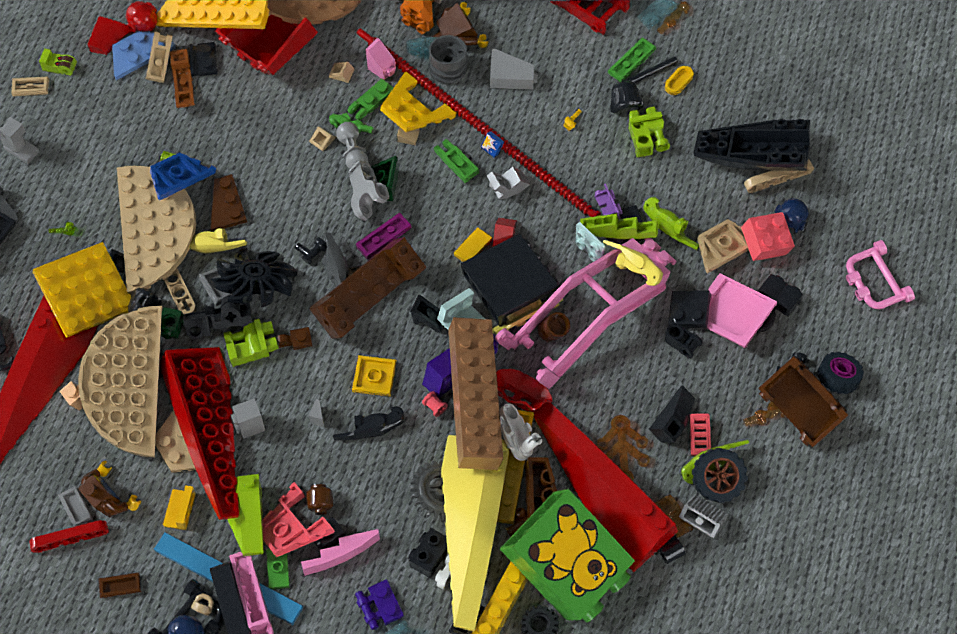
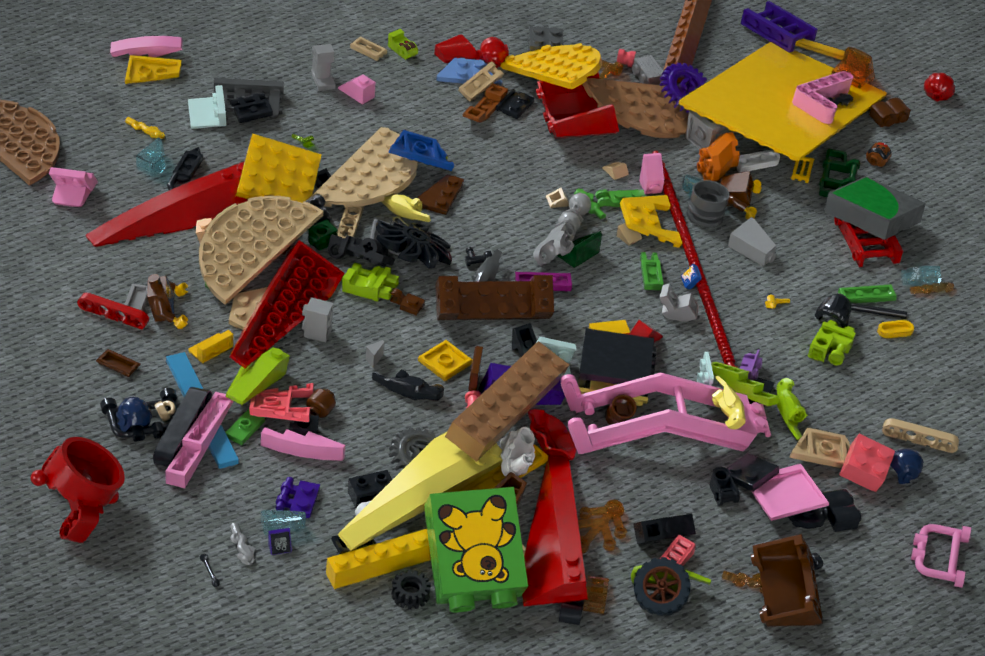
camera: 30 degrees right, 20 degrees down
light grey brick [679,494,729,538] -> none
black wedge [693,119,811,171] -> none
black wheel [818,352,864,394] -> none
none -> bright pink slope [338,74,376,105]
none -> reddish brown tile [468,346,483,392]

